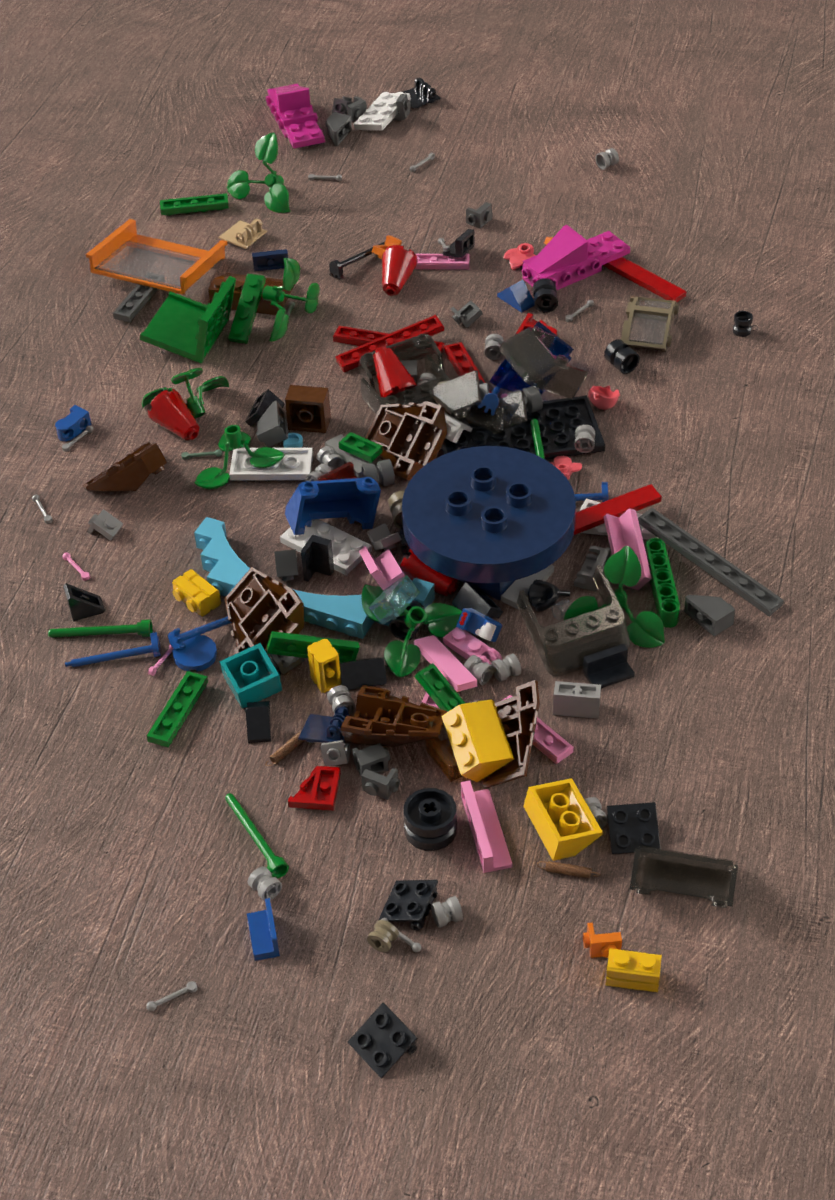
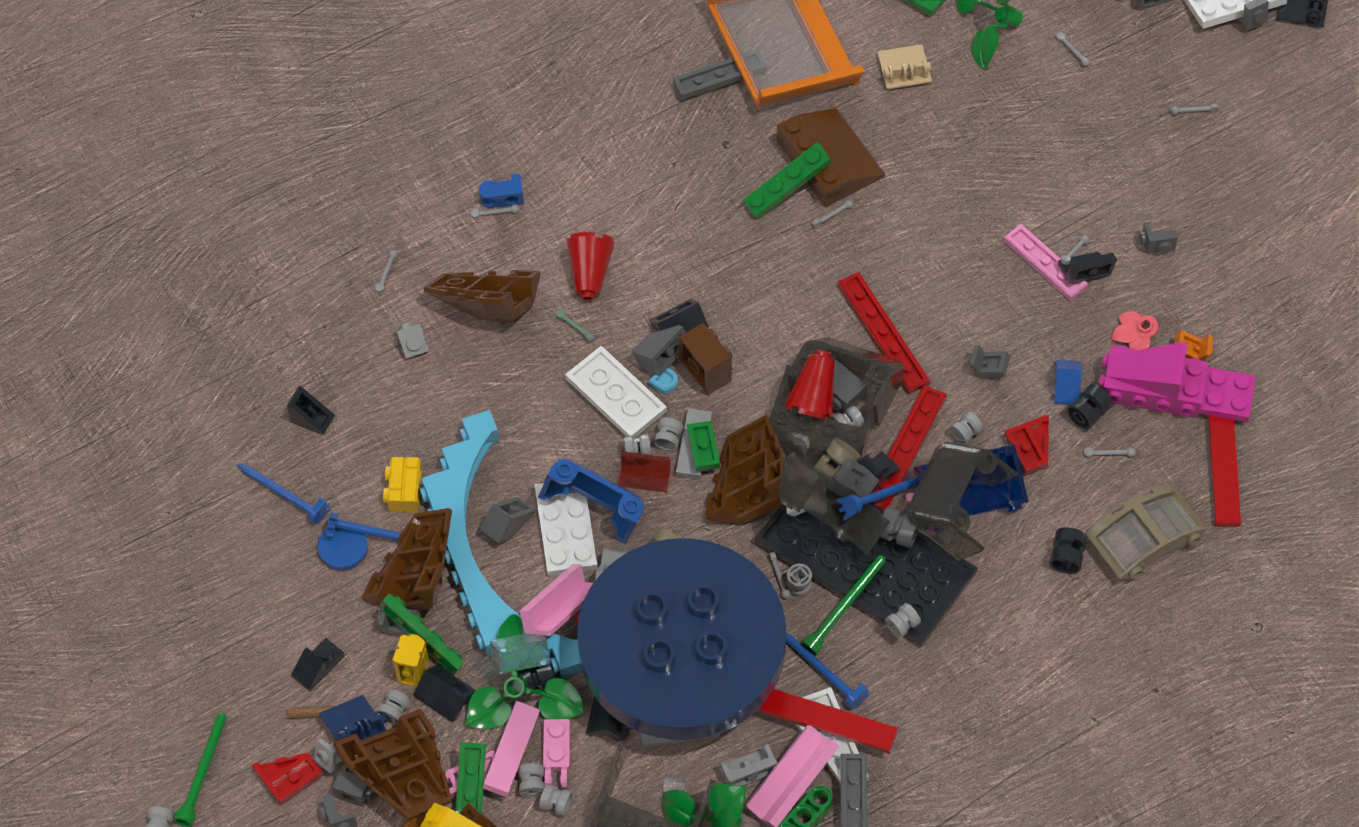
camera: 45 degrees right, 15 degrees up
green piece [48,619,153,637] -> none
bright pink hinge [62,552,90,581] -> none
green bracket [140,276,236,364] -> none
green plant [142,368,229,419] -> none
green plate [147,671,208,748] -> none
bright pink hinge [148,645,174,676] -> none
green plant [194,425,285,489] -> none
teal brick [219,643,283,709] -> none
dark blue panel [252,249,288,272] -> none
green plant [262,258,320,342] -> none
black panel [301,535,334,582] -> none
black piece [329,242,385,280] -> none
red tile [335,315,445,372] -> none
dark grey wheel [361,459,395,487] -> none
orange bracket [372,235,402,259] -> none
red cone [382,245,418,296] -> none
blue leg [456,608,503,642] -> none
black piece [528,579,570,612] -> none
coral plate [550,456,582,480] -> none
coral hair [588,385,620,410] -> none
black wheel [733,311,753,337] -> none

